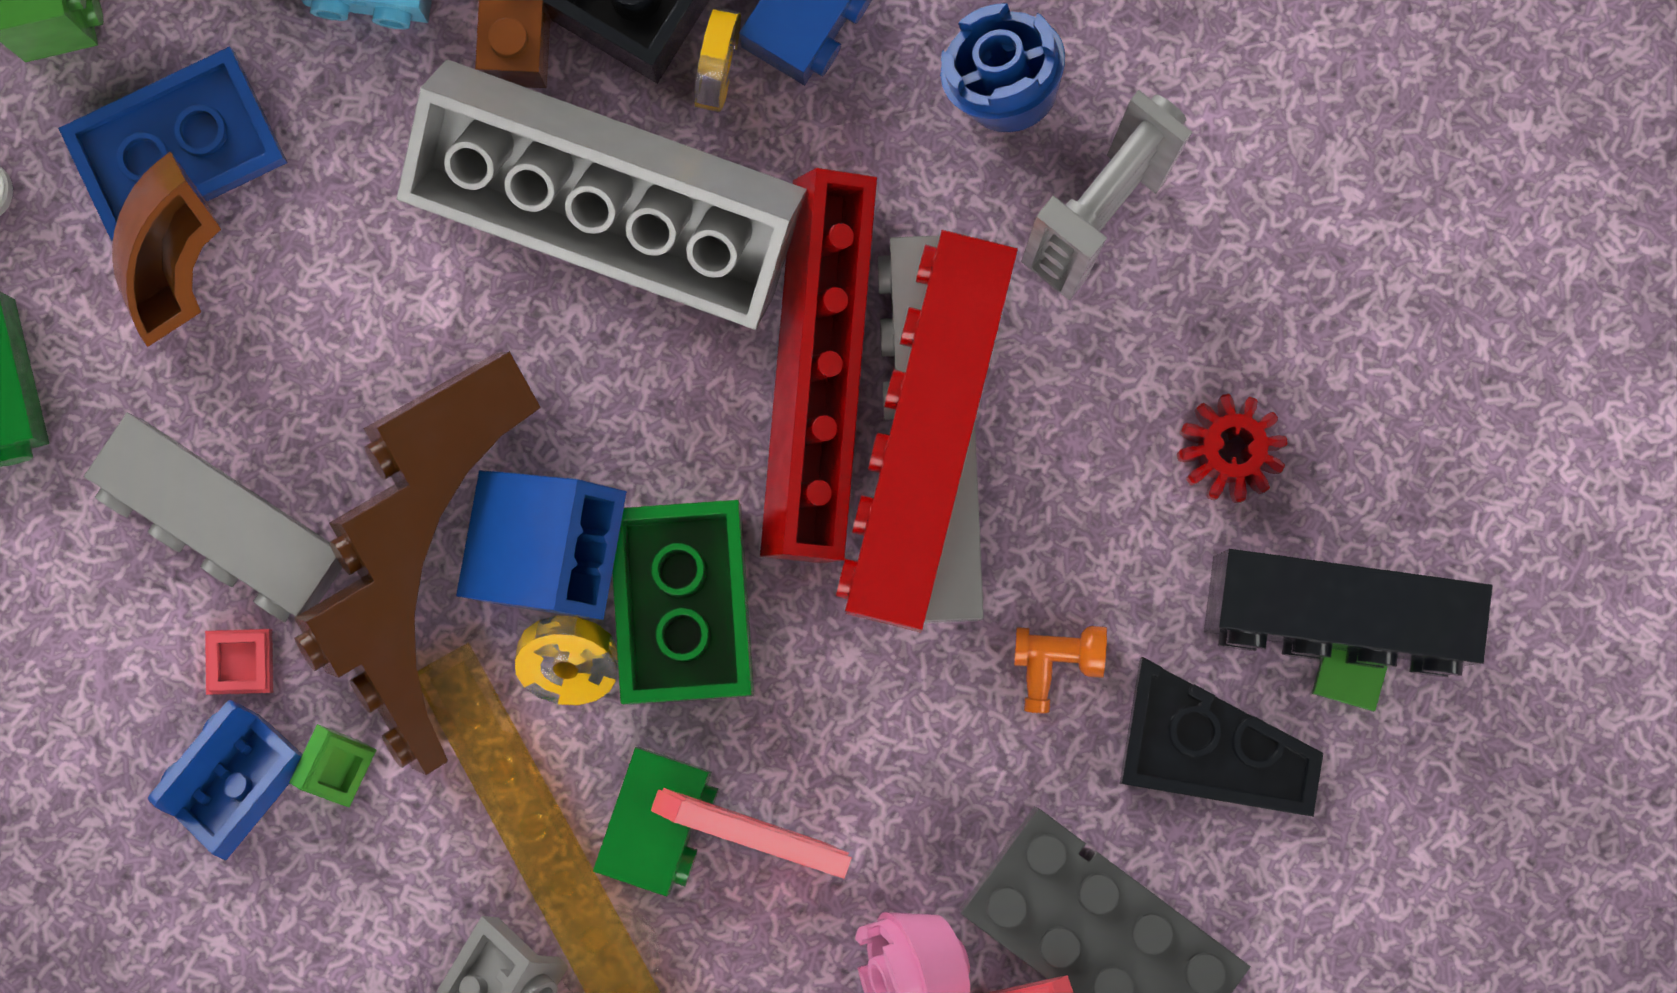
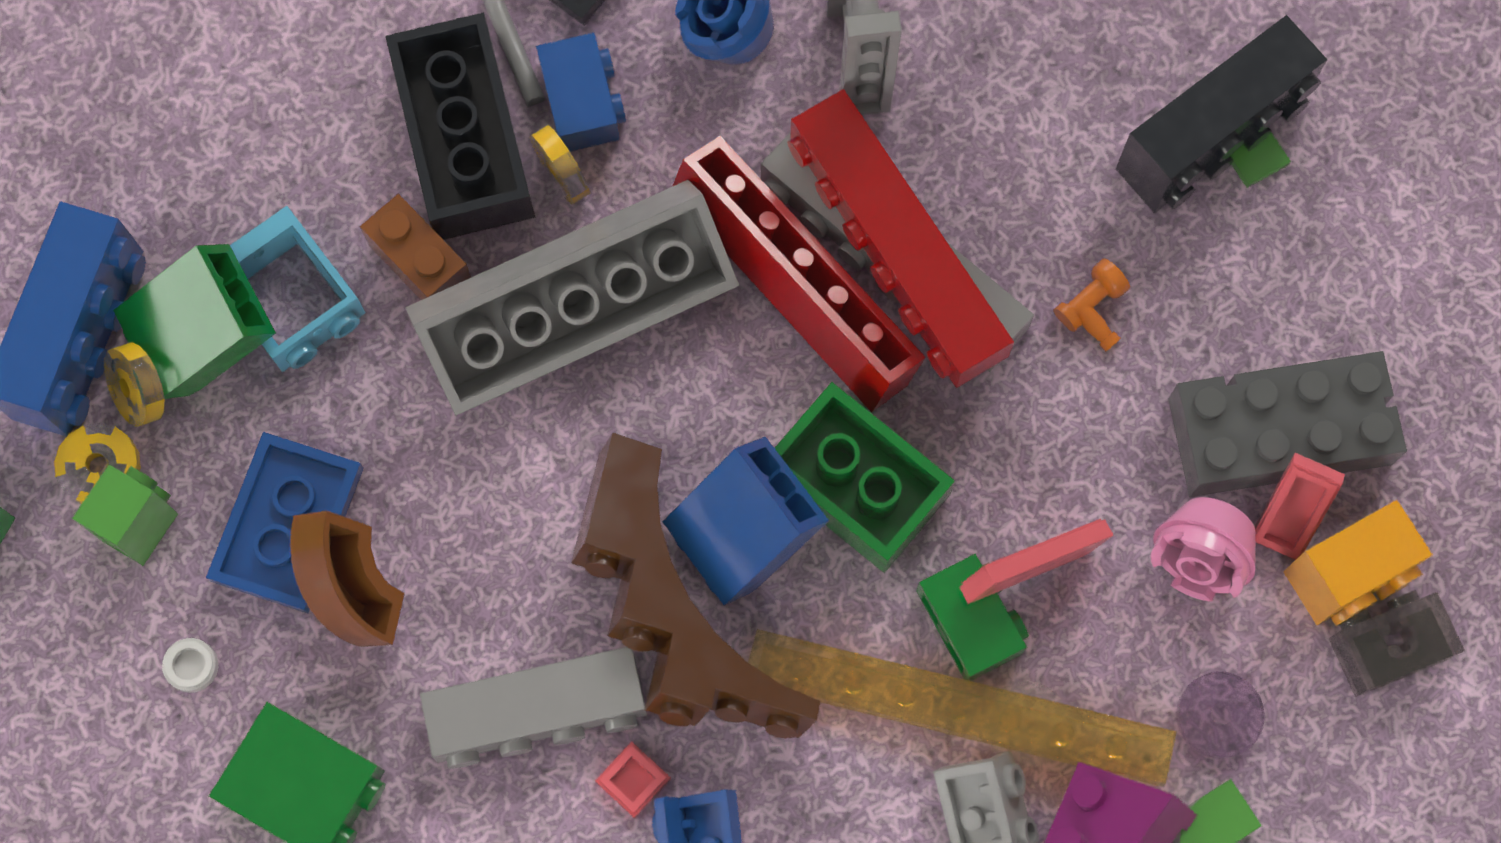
camera: 50 degrees left, 10 degrees down
bright green tile [289,724,377,808] -> none
yellow piece [515,616,618,705] -> none
black wing [1119,657,1323,817] -> none
red gear [1177,394,1288,503] -> none

